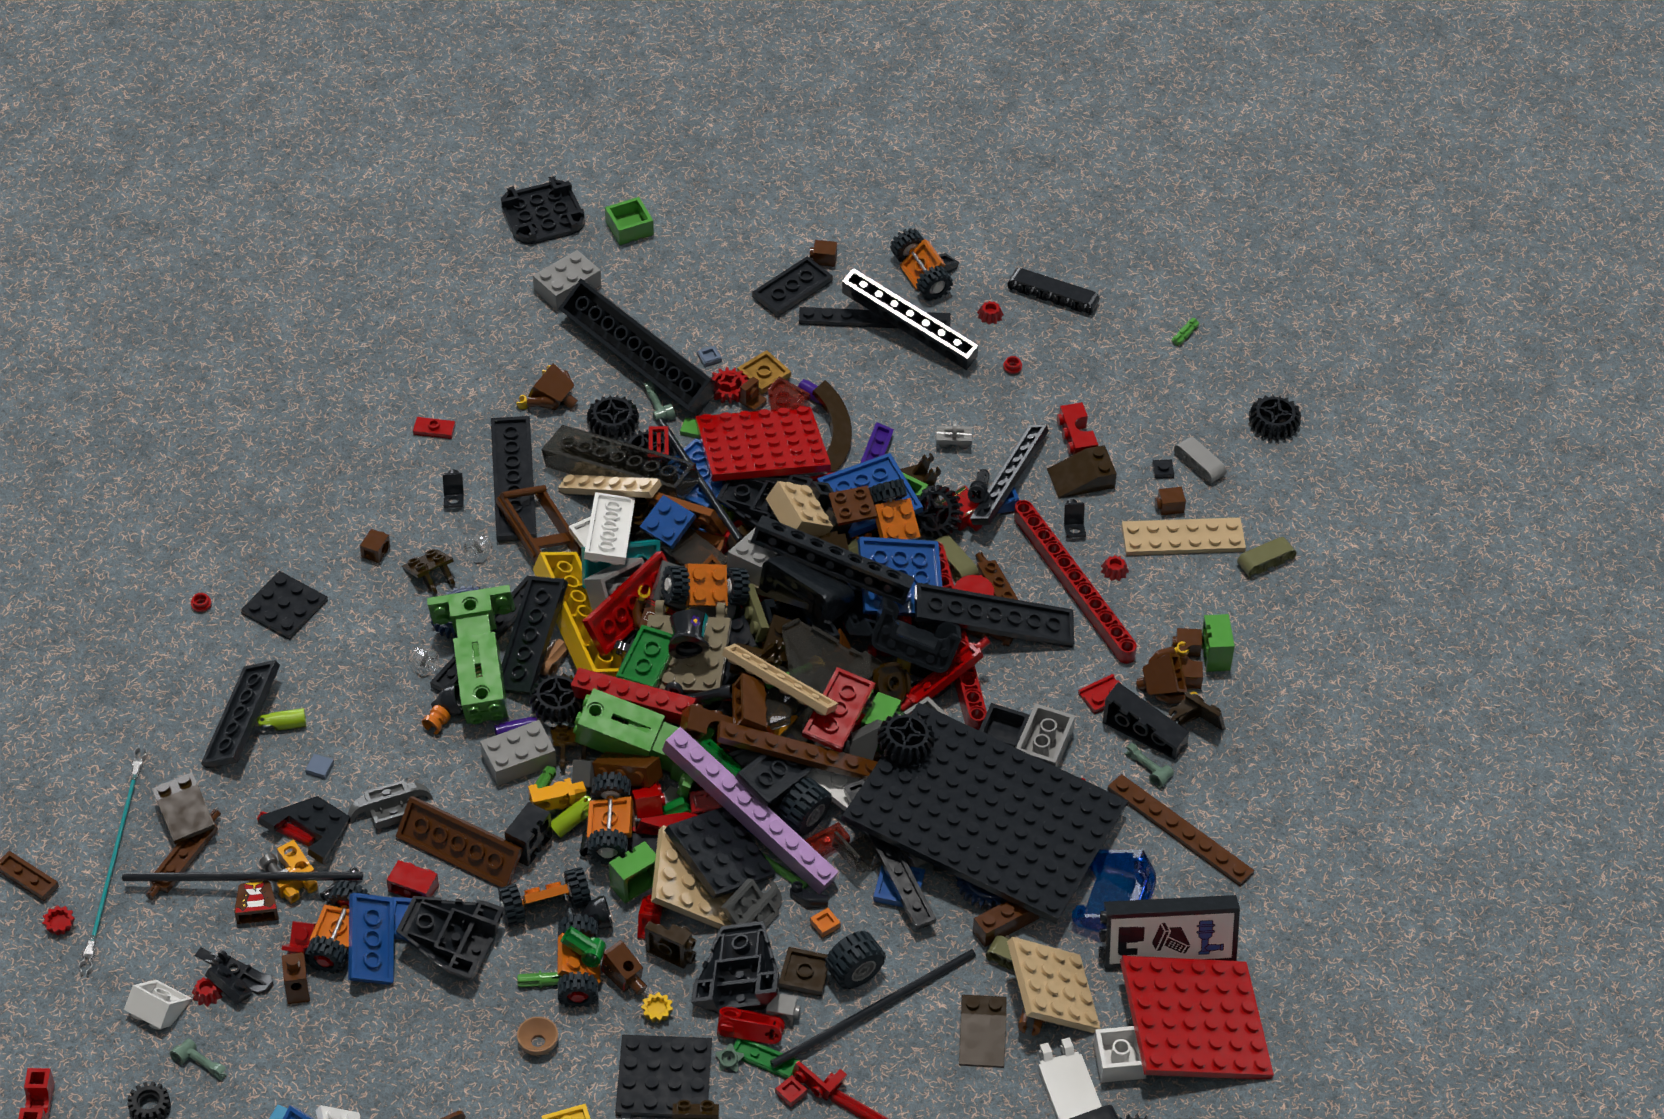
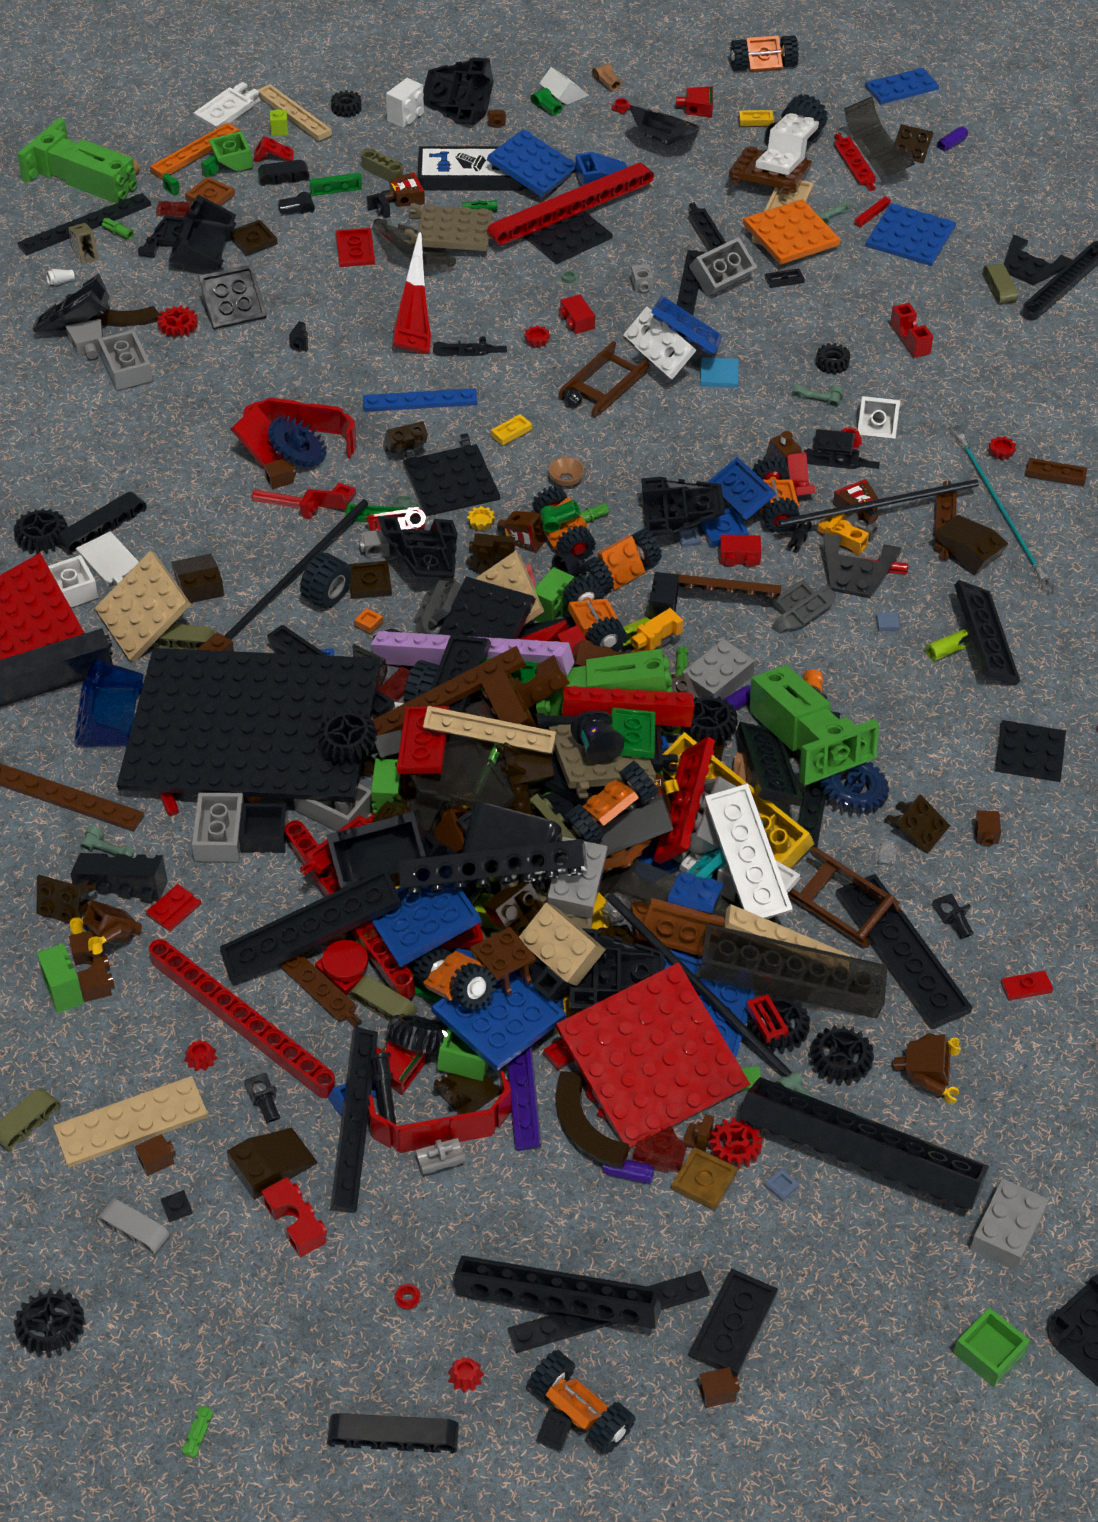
camera: 160 degrees right, 0 degrees up
none -> red windscreen [368,1071,511,1153]

